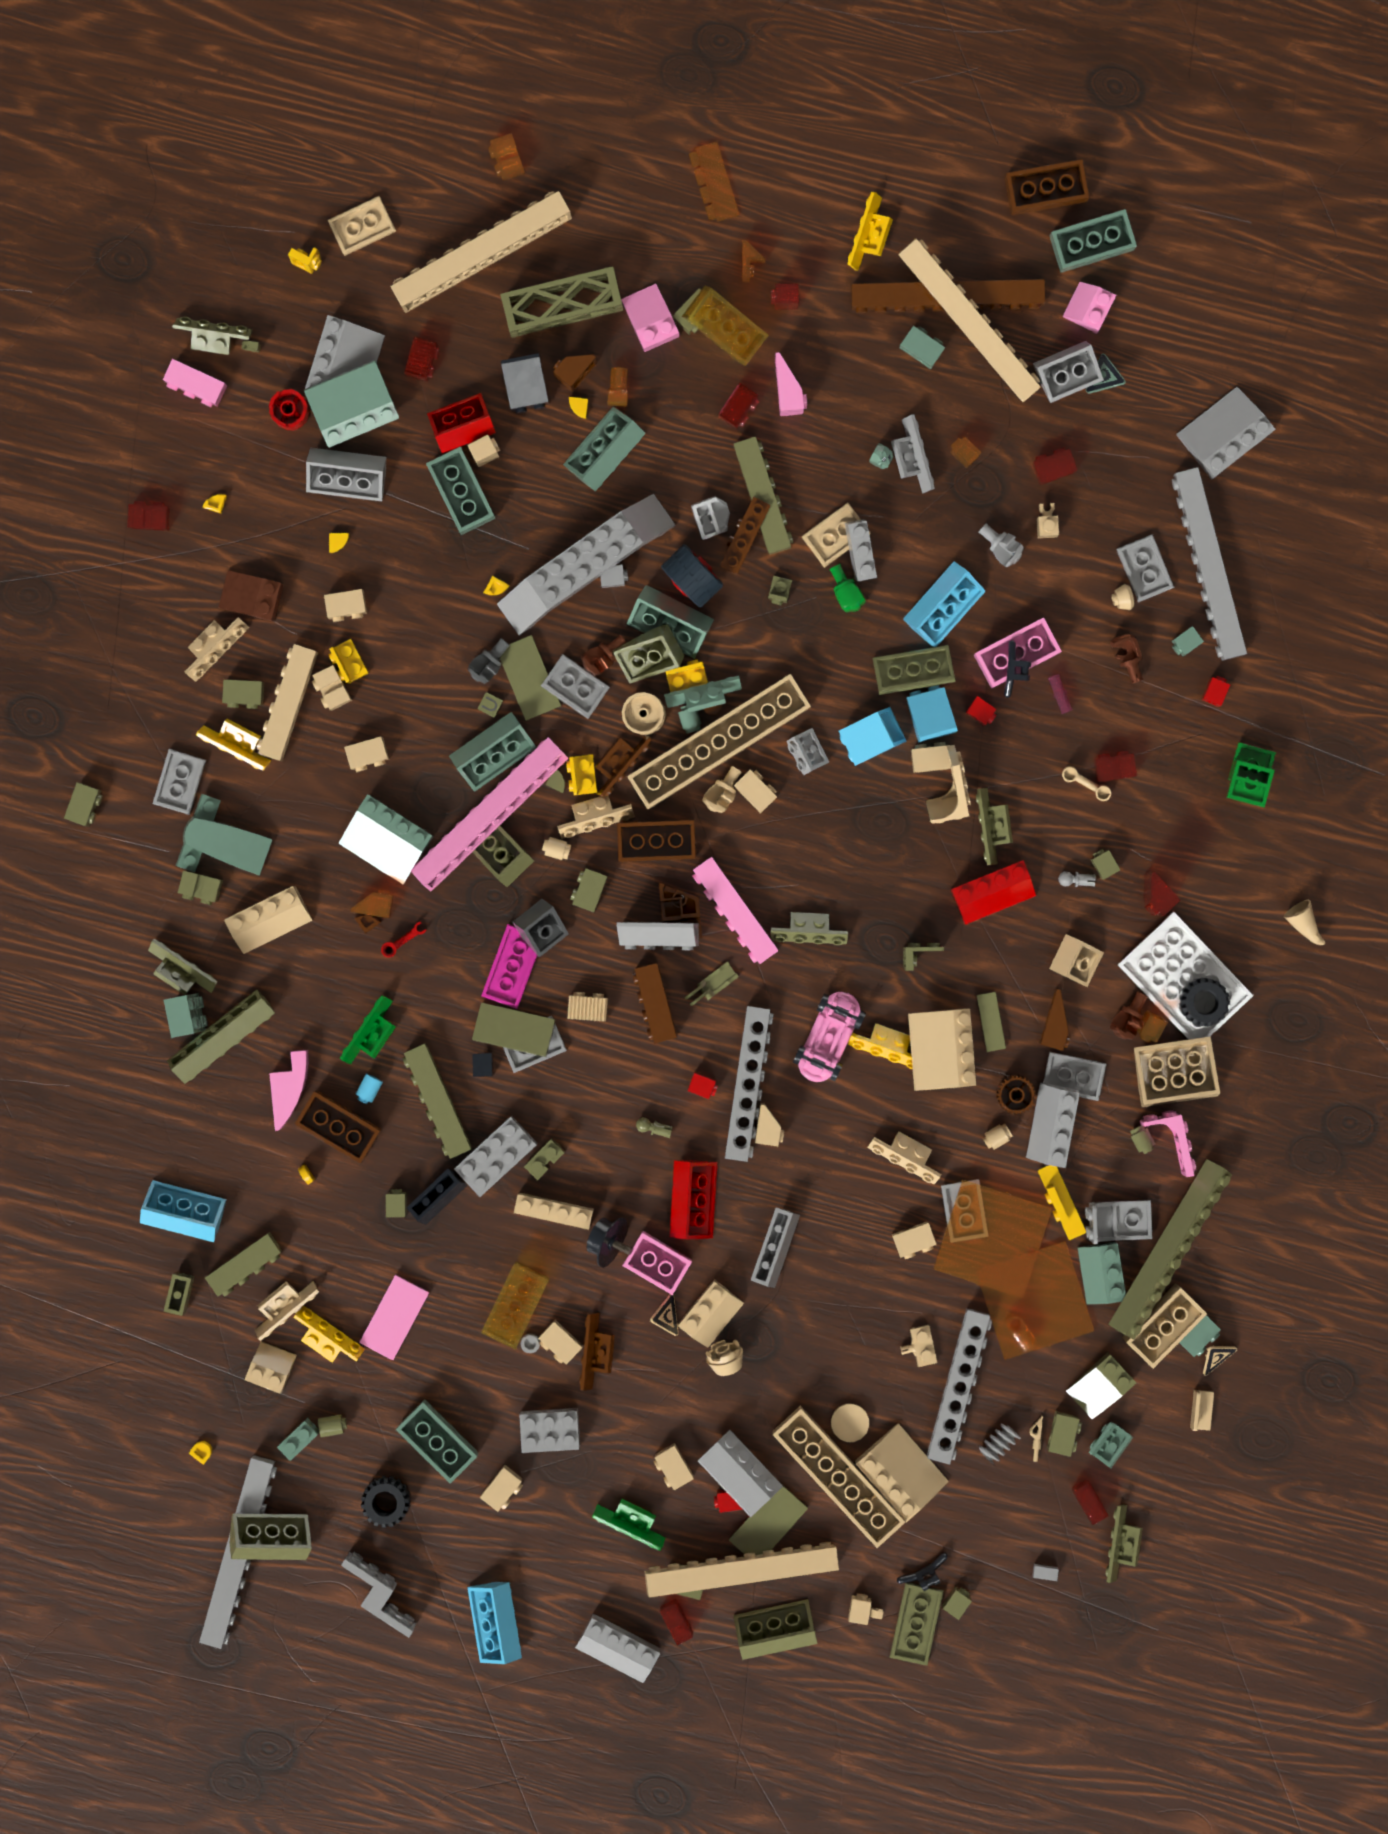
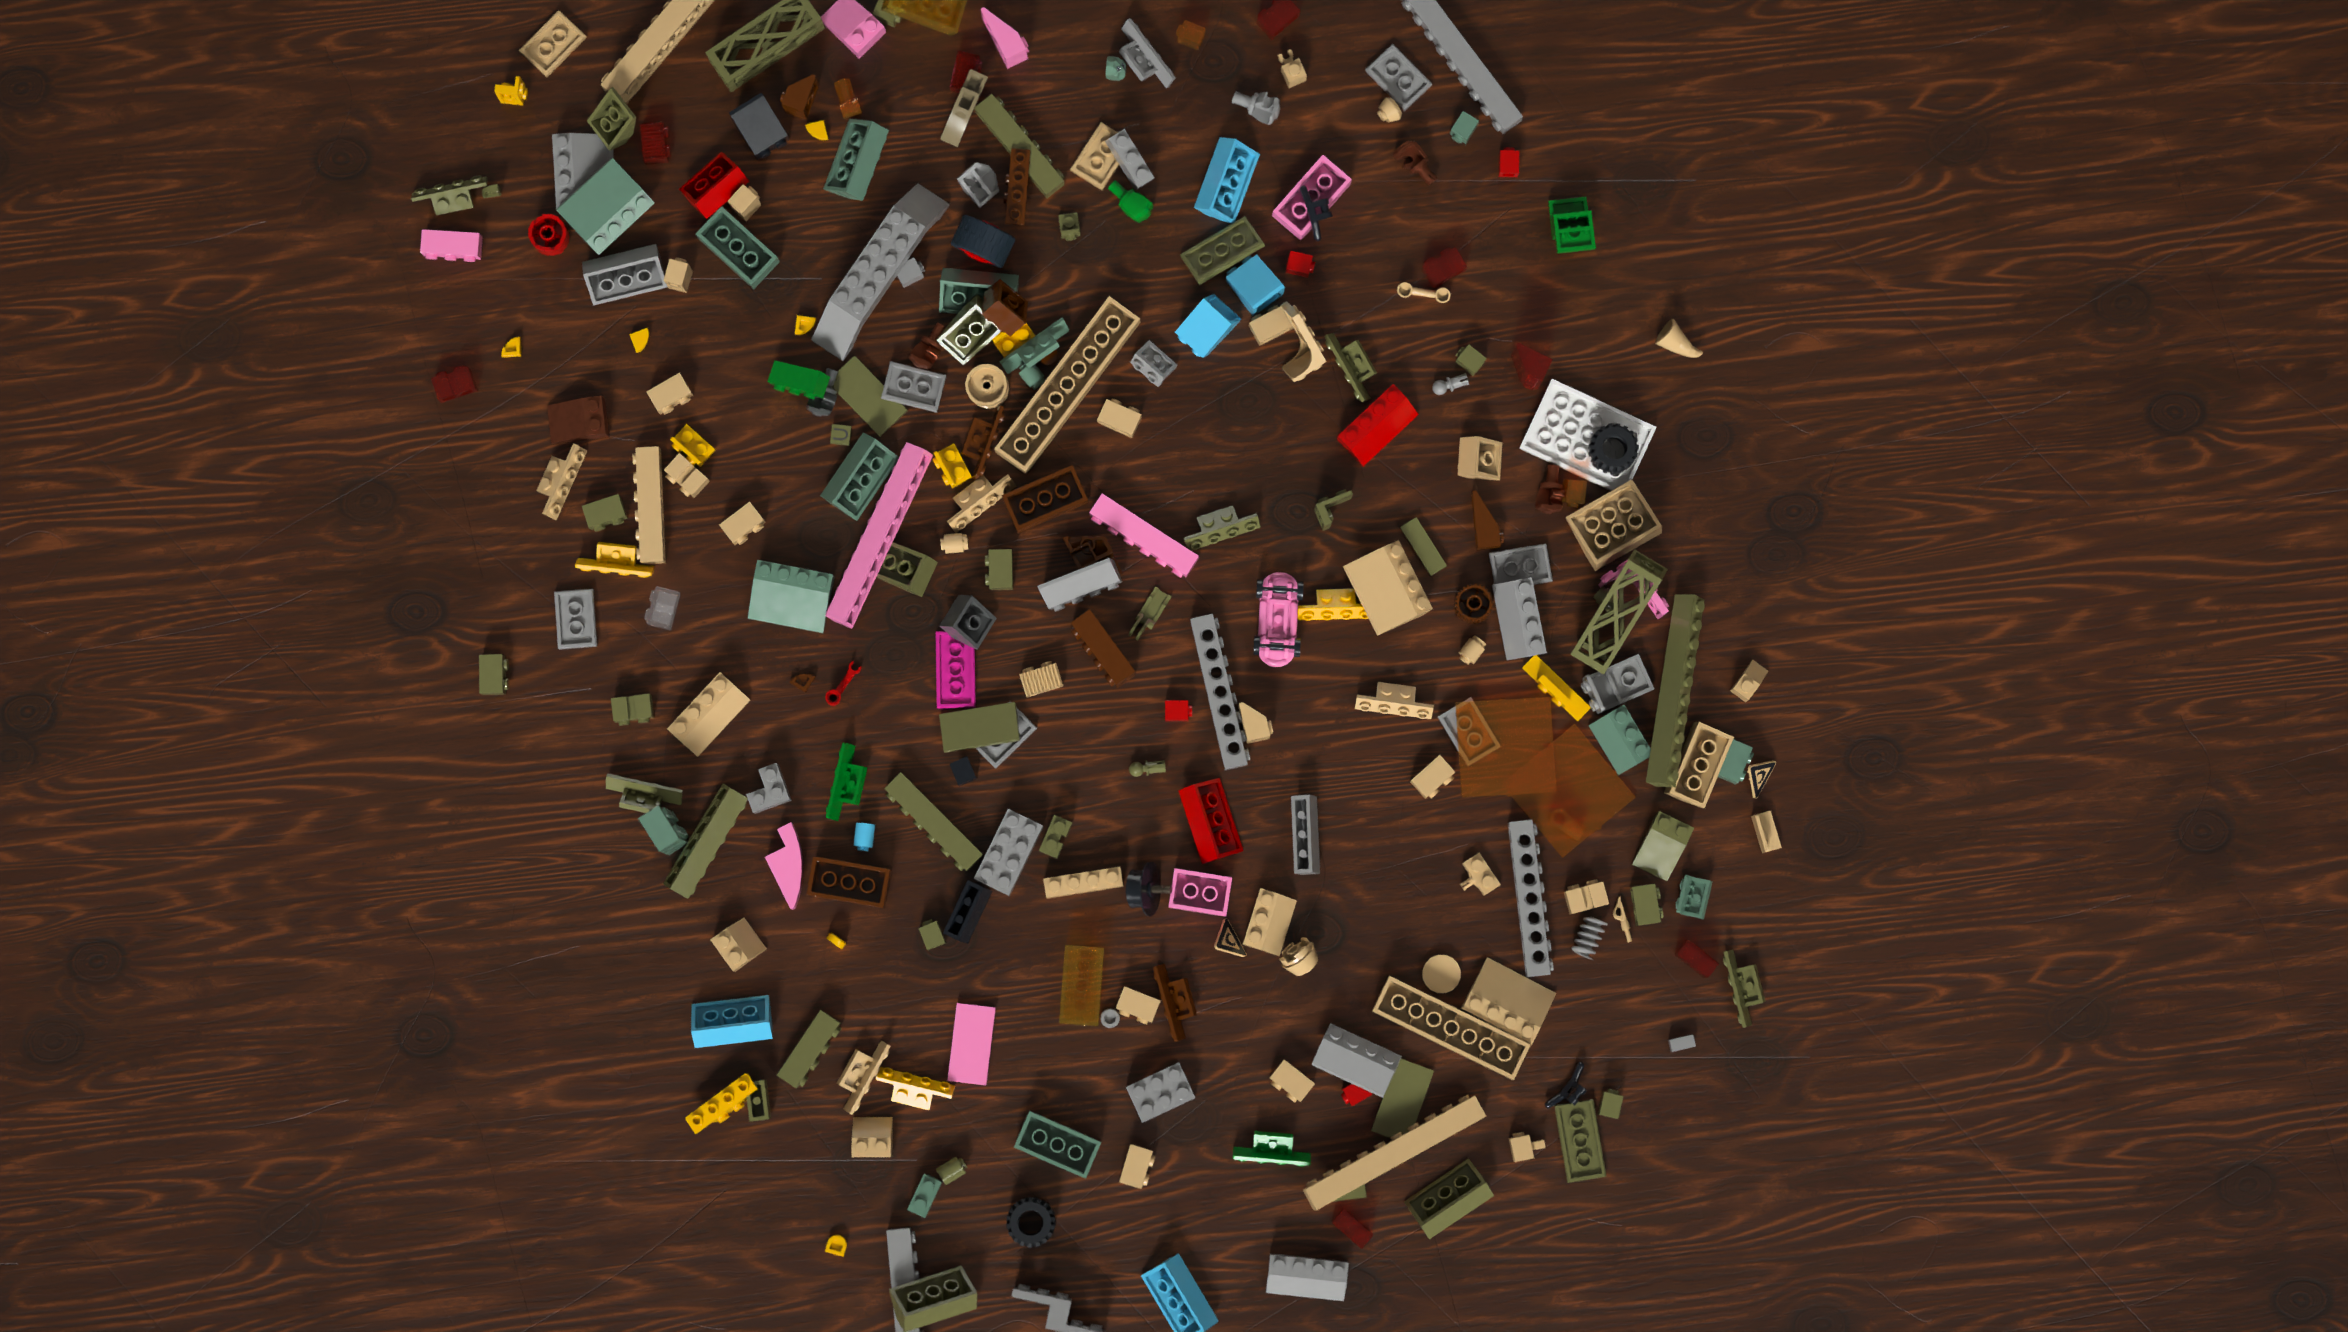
camera: 20 degrees left, 5 degrees down
sand green slope [176,794,272,876] -> none
clear orange slope [351,889,394,918] -> none
olive tile [546,770,565,793] -> none
tan piece [702,766,742,813] -> none
clear pink pin [1048,674,1073,714] -> none
none -> olive slope [587,87,636,151]
none -> clear brick [644,586,681,631]
none -> tan brick [663,258,693,293]
none -> yellow bracket [685,1073,758,1134]
none -> tan slope [711,917,767,972]
none -> light grey brick [746,763,792,814]
none -> green brick [767,360,830,399]
none -> dark tan slope [940,69,988,147]
none -> reddish brown brick [982,279,1028,336]
none -> tan brick [1564,879,1609,914]
none -> olive piece [1570,549,1668,674]
none -> tan slope [1730,660,1768,702]

